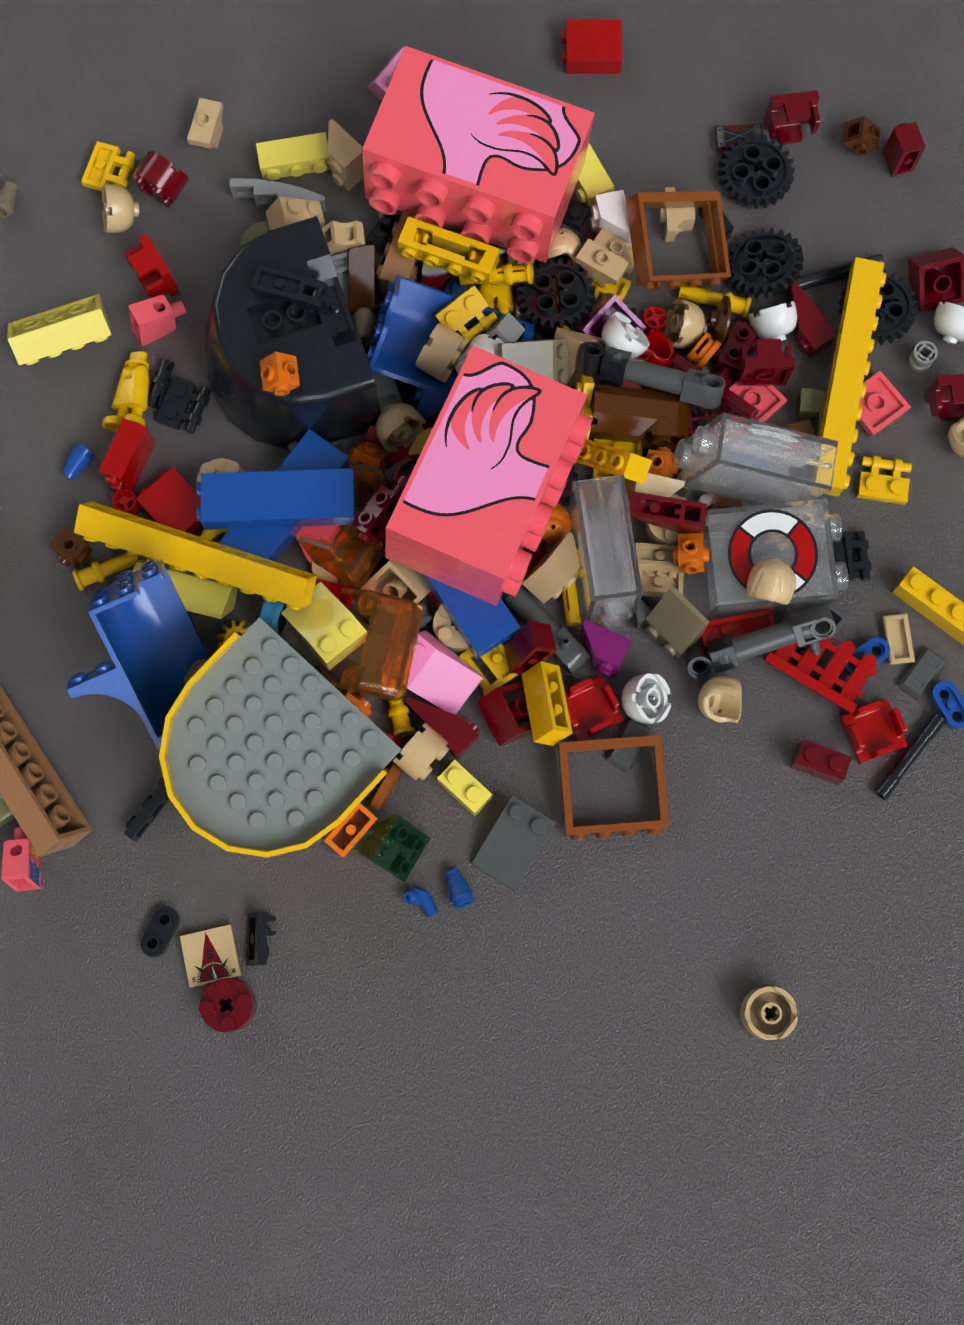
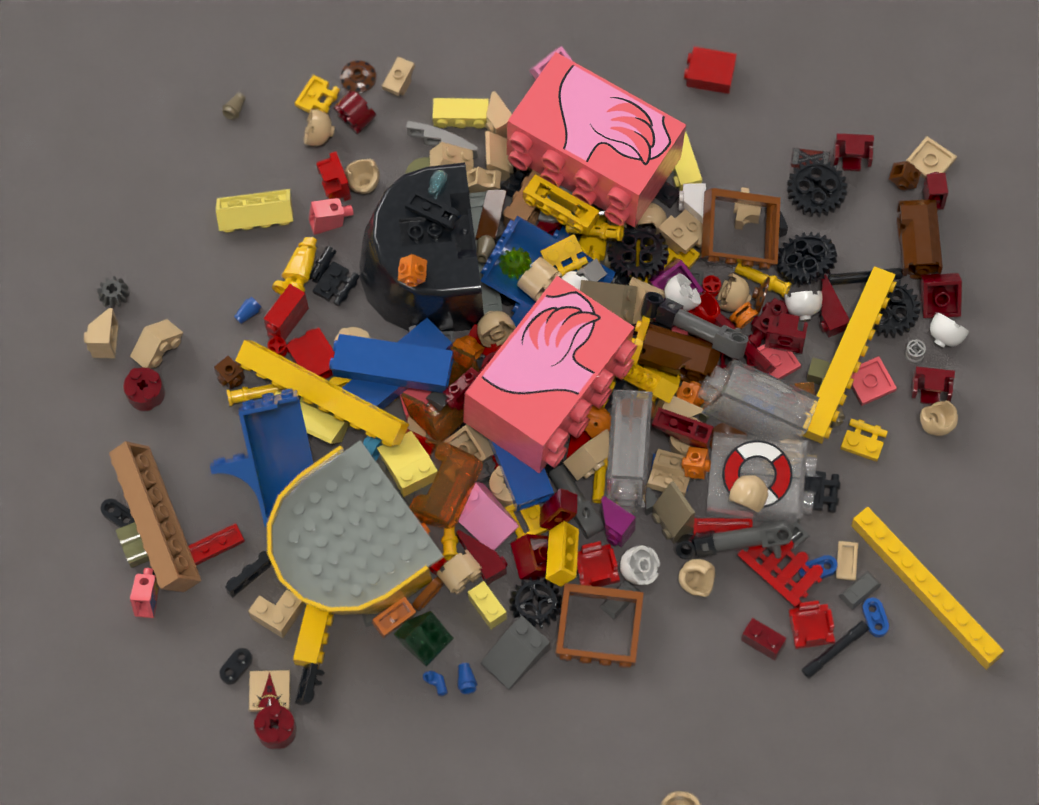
camera: 15 degrees right, 10 degrees down
none -> red plate [188,523,245,565]
none -> tan brick [248,590,305,638]
none -> yellow brick [293,604,334,669]
none -> reddish brown dish [340,60,376,93]
none -> tan piece [344,159,380,194]
none -> dark grey slope [426,391,447,411]
none -> clear light blue cylinder [427,170,447,195]
none -> tan slope [485,131,513,181]
none -> clear neon green gear [499,247,532,279]
none -> black gear [509,576,562,629]
none -> reddish brown brick [897,199,943,280]
none -> tan tile [906,136,957,179]

